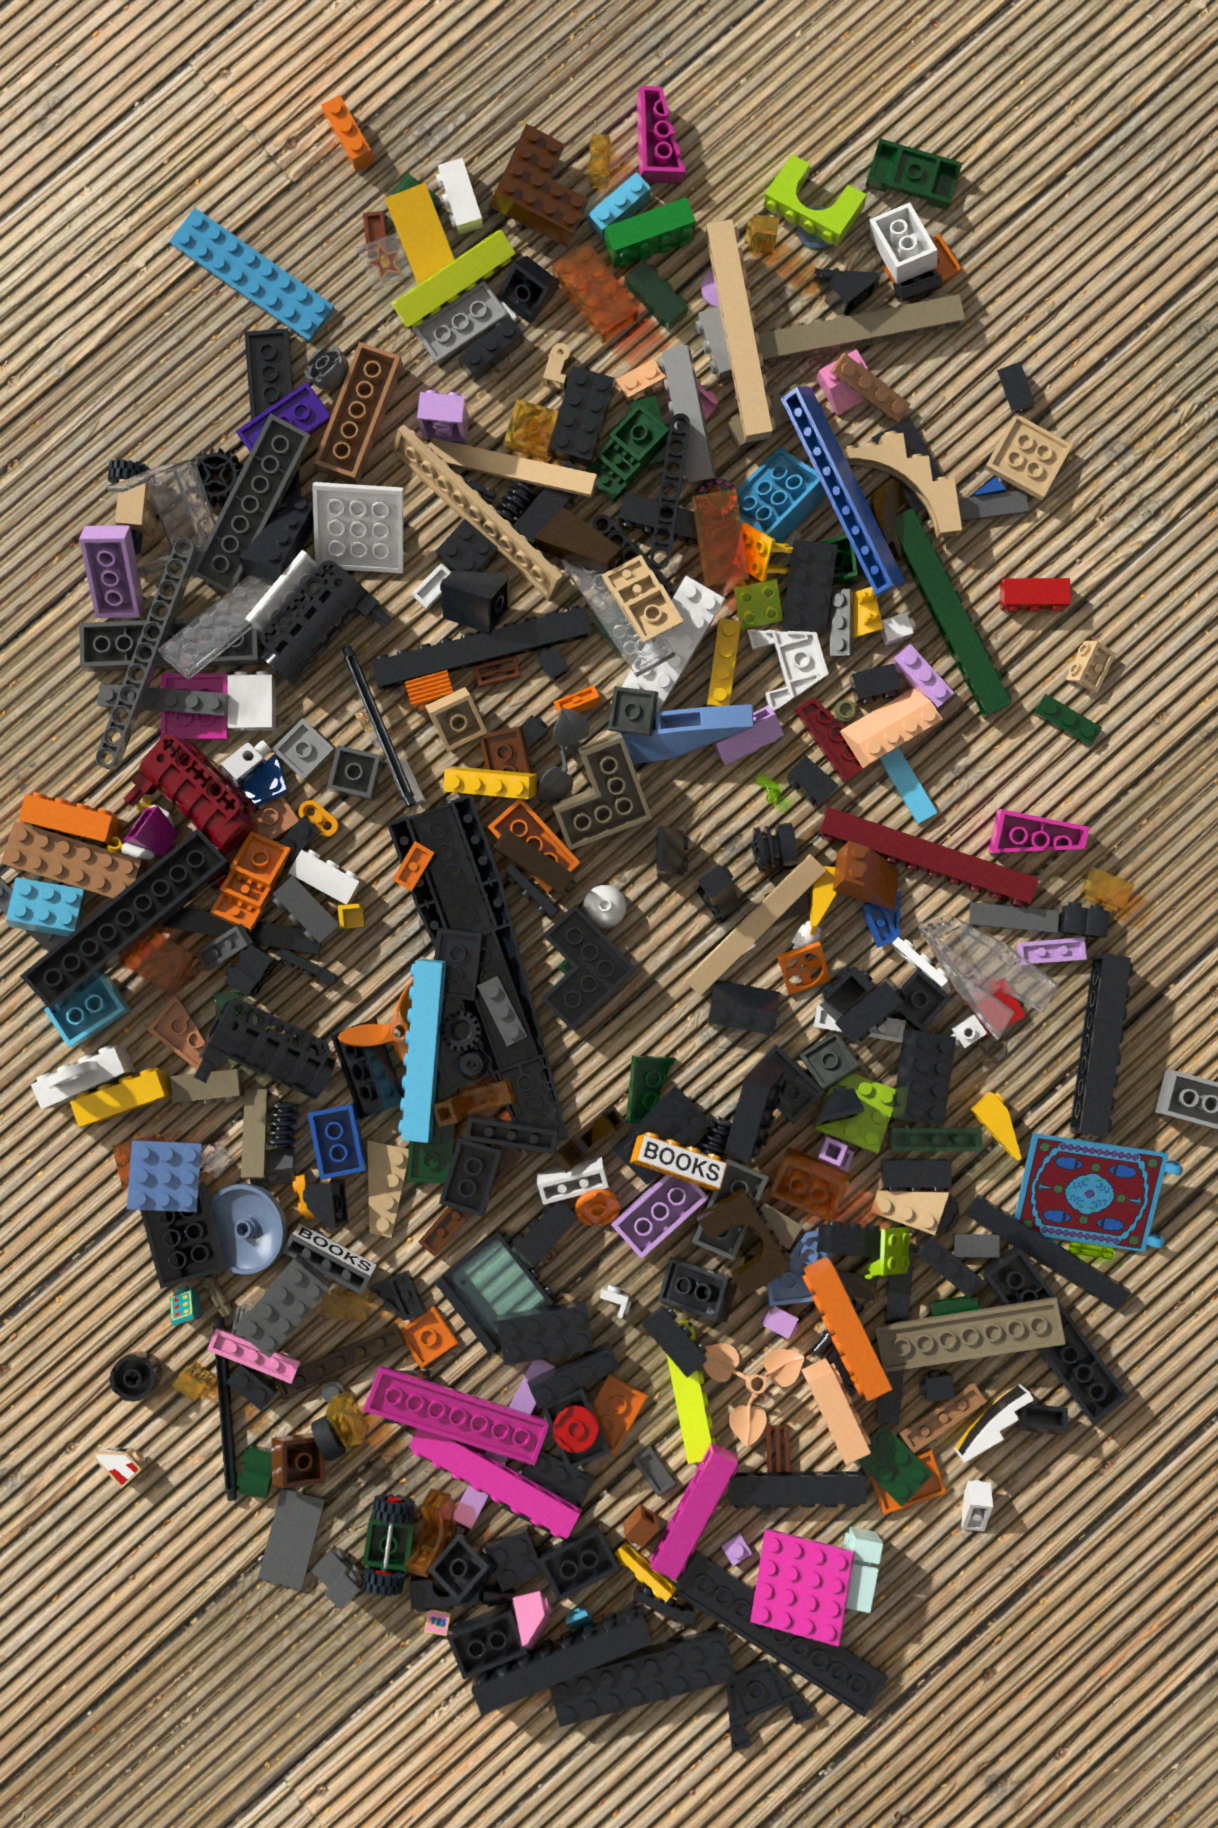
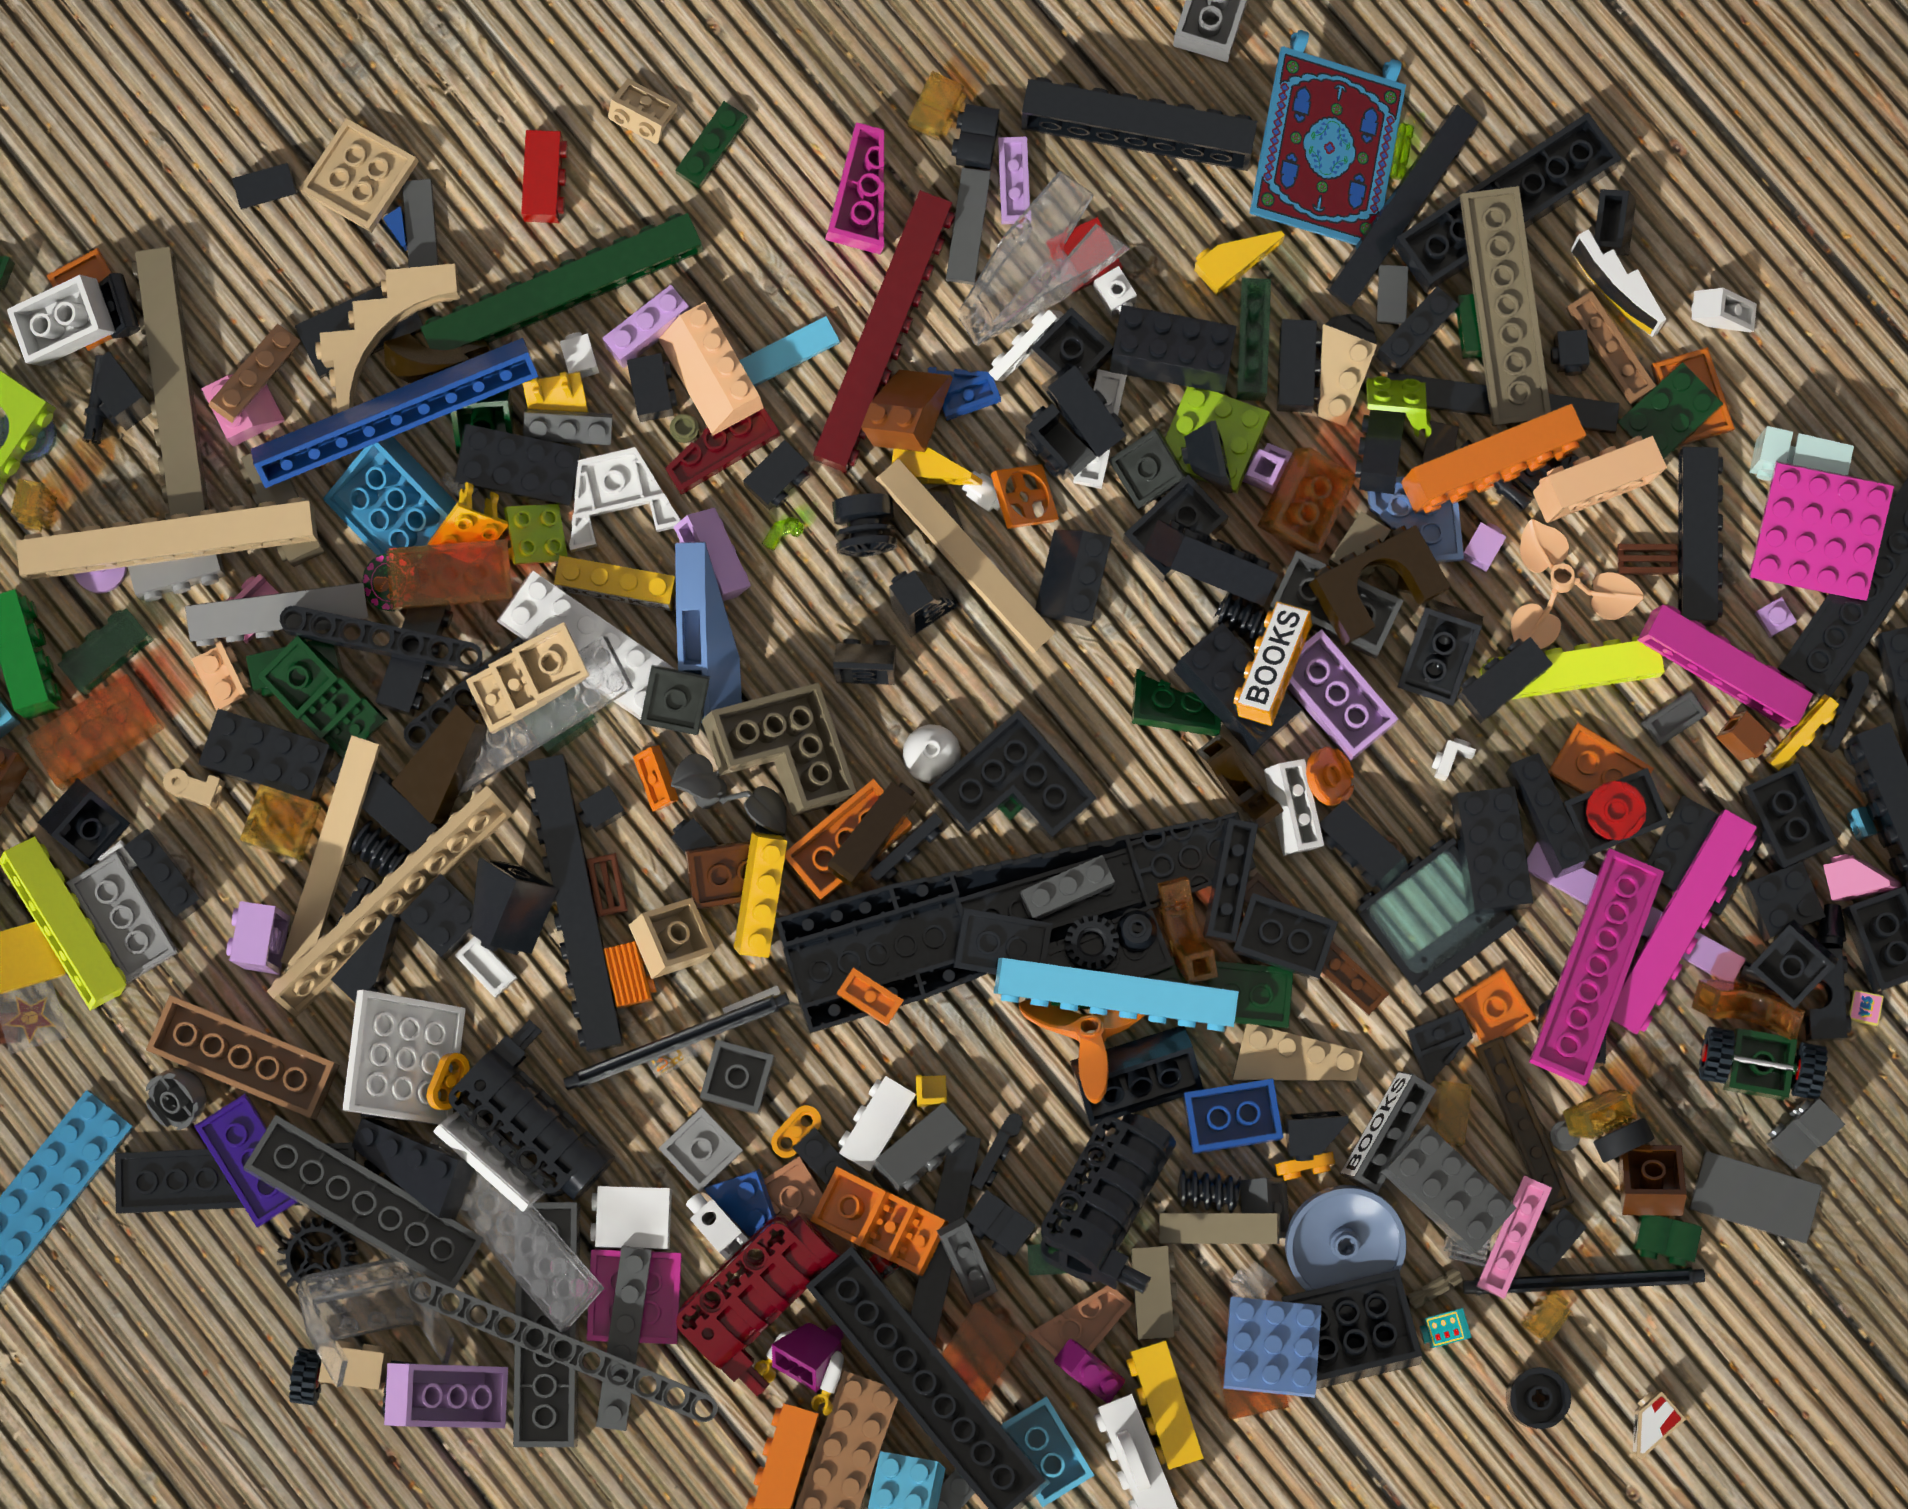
camera: 85 degrees left, 5 degrees down
none -> black slope [331,913,401,1003]
none -> light orange plate [426,1053,470,1110]
none -> magenta brick [1054,1339,1125,1403]

